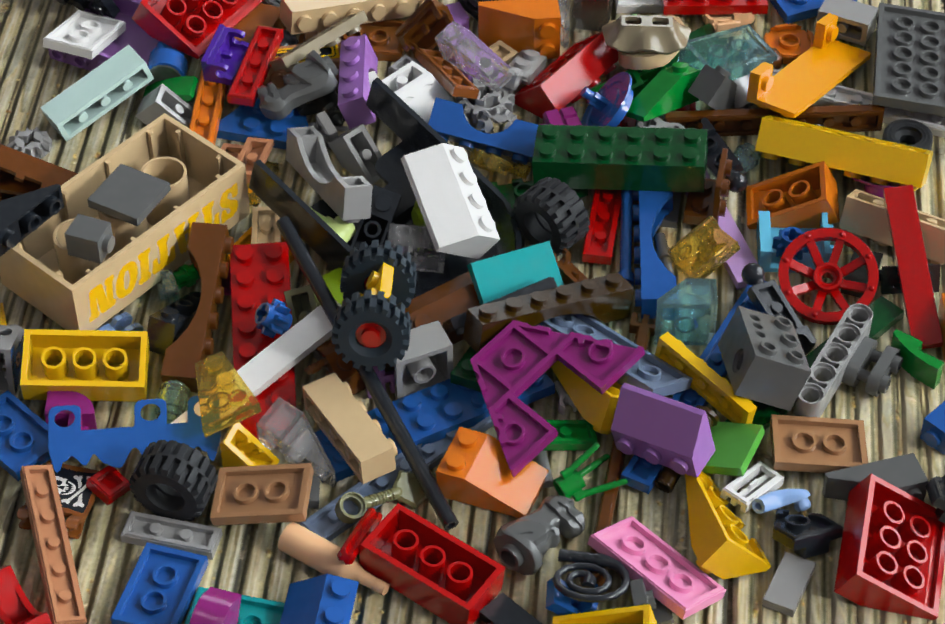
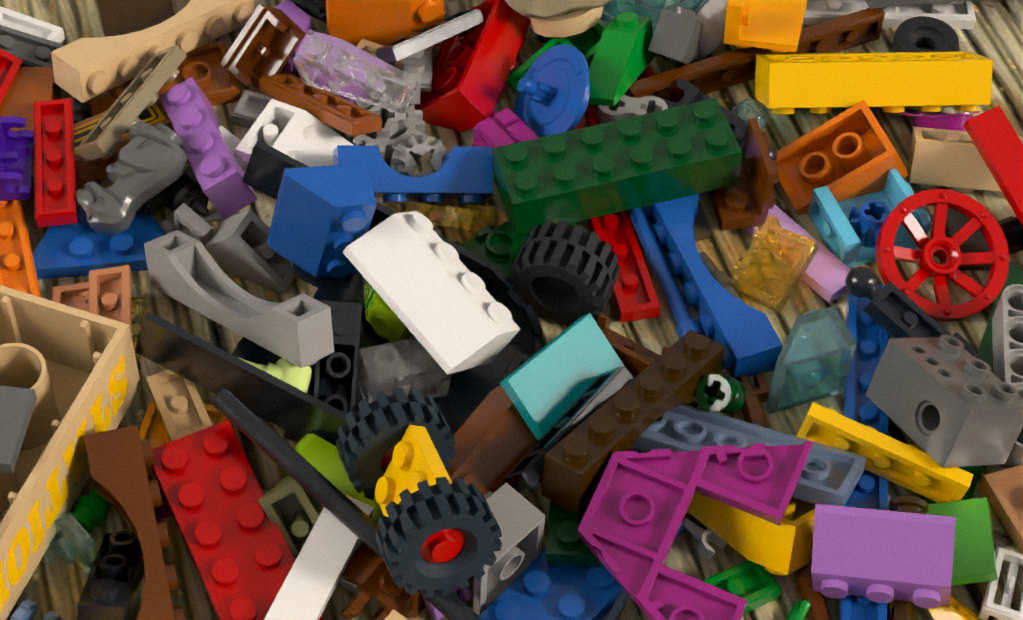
camera: 25 degrees left, 5 degrees up
blue gear [255,298,293,339] -> none
none -> blue slope [267,163,377,278]
none -> tile [374,9,484,64]
none -> dark green bush [696,374,746,414]

